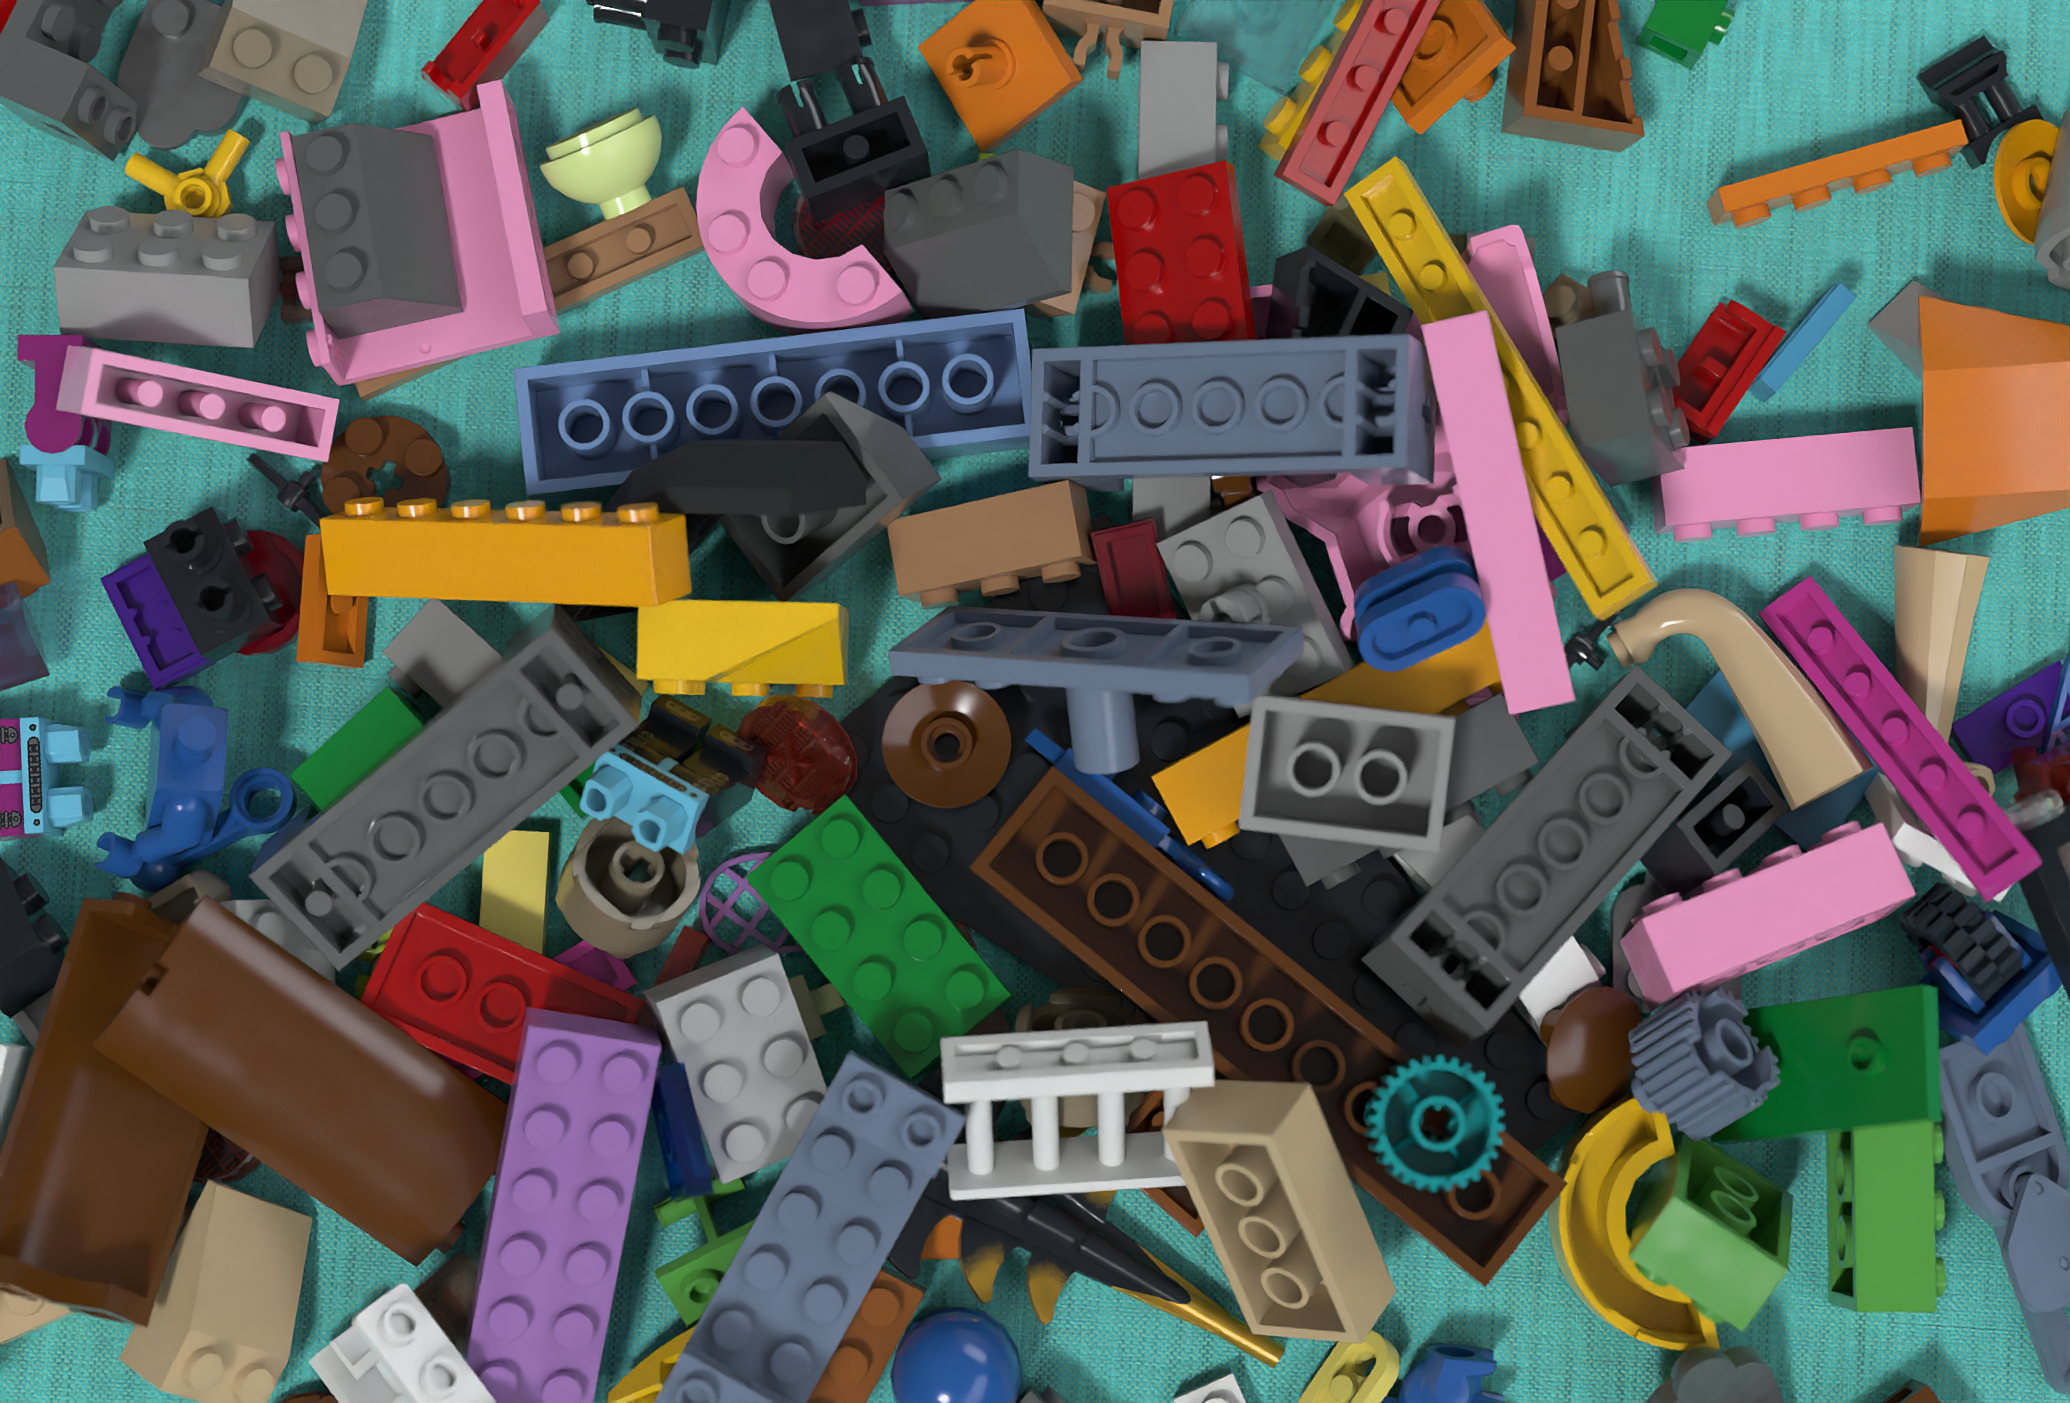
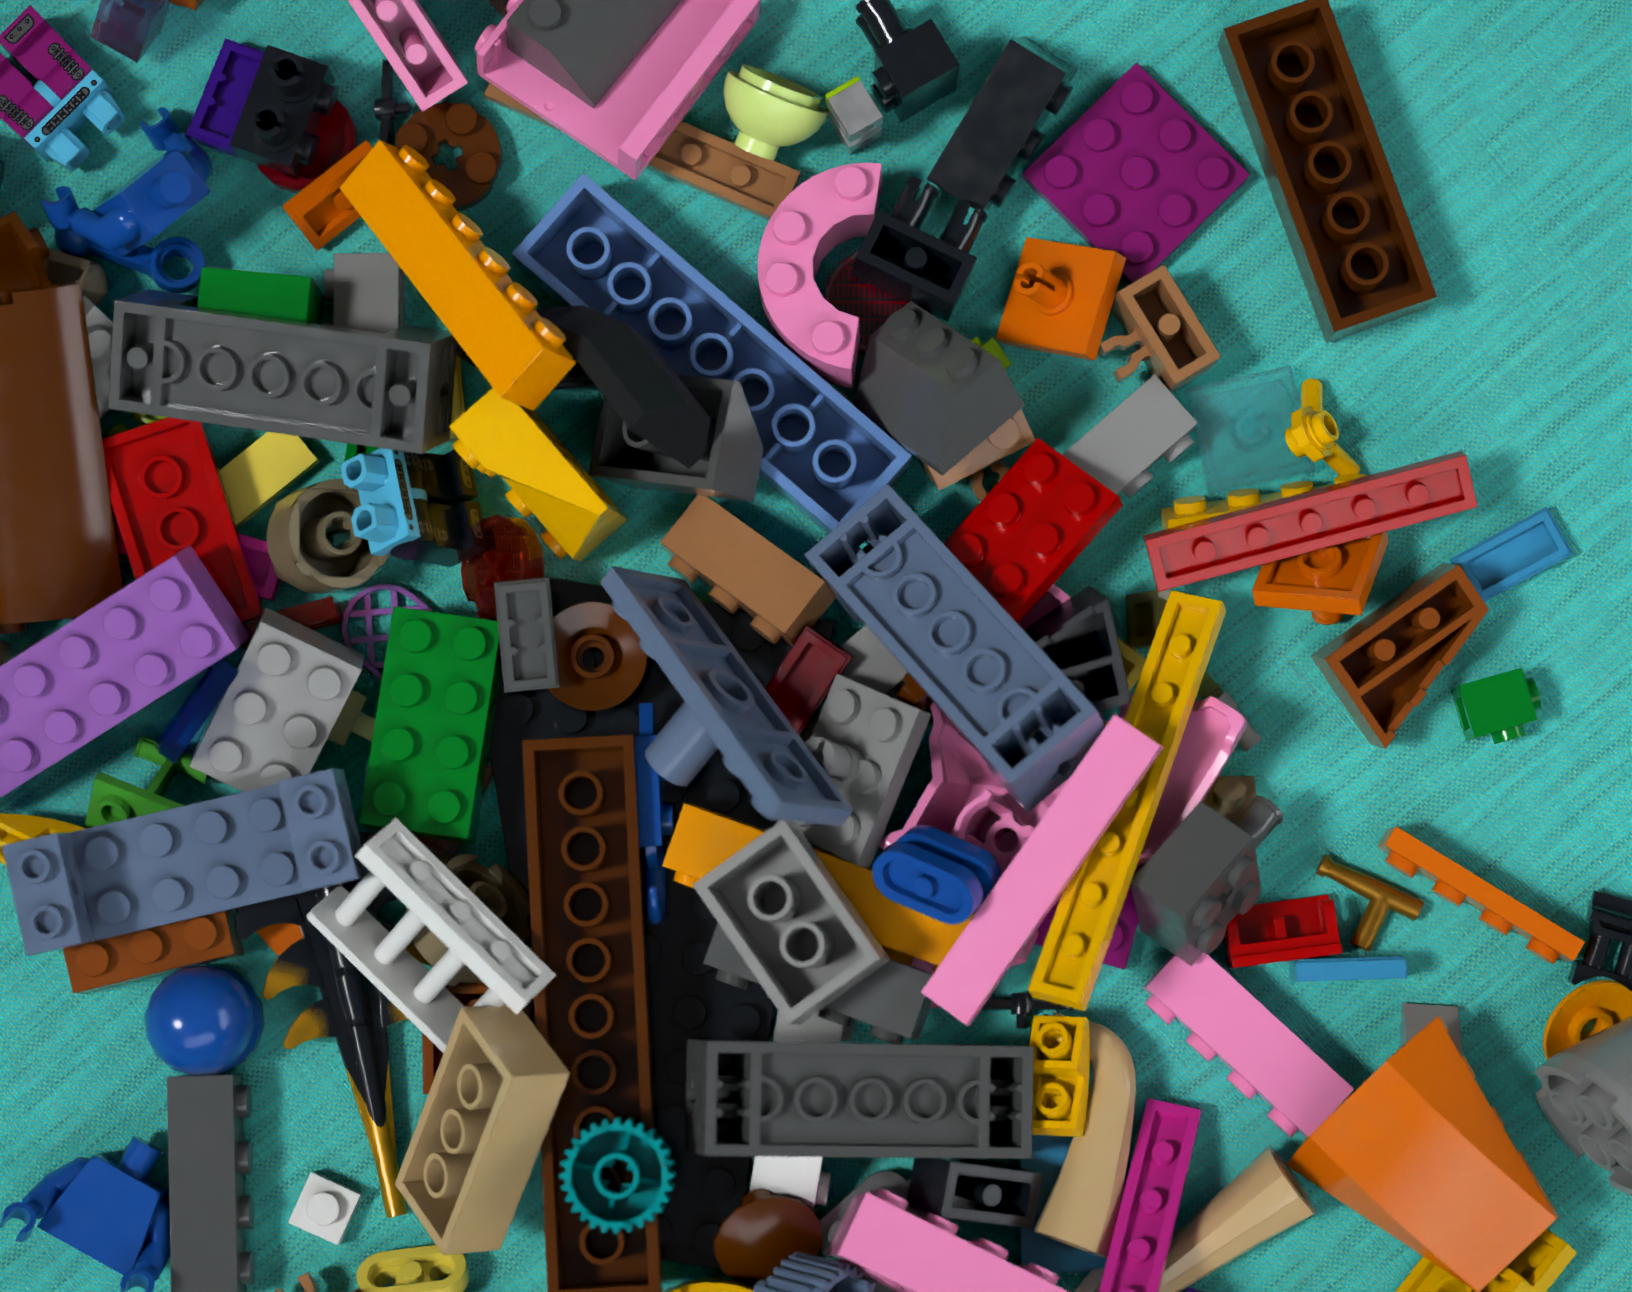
camera: 50 degrees right, 0 degrees up
none -> dark grey plate [494,576,560,693]
none -> flat silver piece [825,76,883,155]
none -> yellow slope [1029,1015,1090,1137]
none -> pearl gold piece [1315,854,1424,952]

